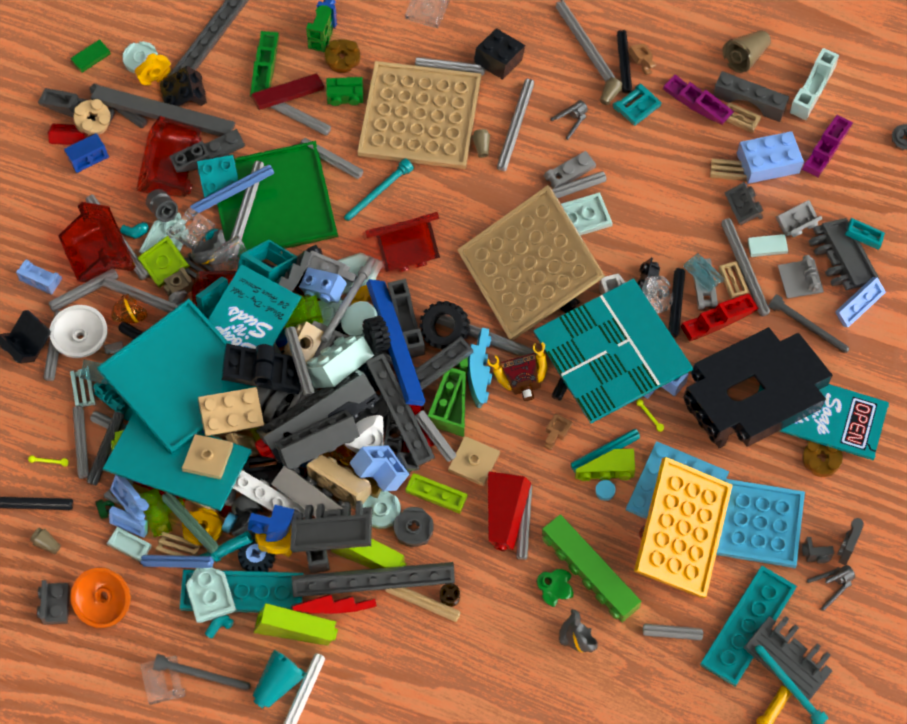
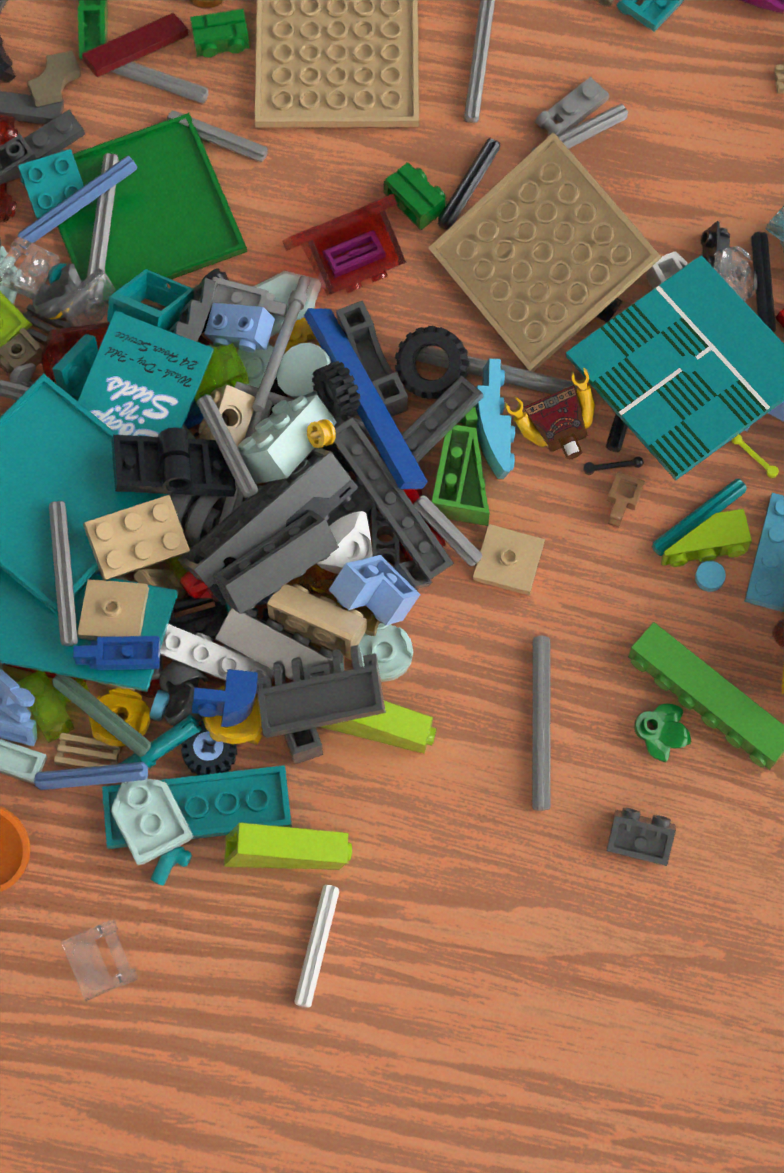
camera: 10 degrees left, 5 degrees up
dark grey piece [153,654,251,690] -> none
teal cone [252,649,307,708] -> none
red slope [290,594,377,614] -> none
dark grey tile [292,562,455,597] -> none
teal piece [344,158,414,221] -> none
tan axle [385,587,460,622] -> none
dark grey plate [394,507,434,547] -> none
lime plate [405,473,468,514] -> none
dark brown wheel [440,583,460,607] -> none
dark tan cone [472,129,490,158] -> none
red slope [488,471,531,551] -> none
light grey axle [517,485,532,560] -> none
dark grey plant [550,100,588,140] -> none
dark grey hair [559,609,598,653] -> none
light aqua tile [561,192,612,235] -> none
none -> dark tan tile [27,51,80,107]
none -> light grey axle [49,501,78,646]
none -> blue hinge [73,636,161,670]
none -> yellow bush [307,419,336,448]
none -> magenta tile [323,230,385,278]
none -> green brick [384,163,446,230]
none -> black axle [438,138,500,230]
none -> light grey axle [532,635,551,811]
none -> black hinge [584,457,644,475]
none -> dark grey bracket [607,808,676,866]

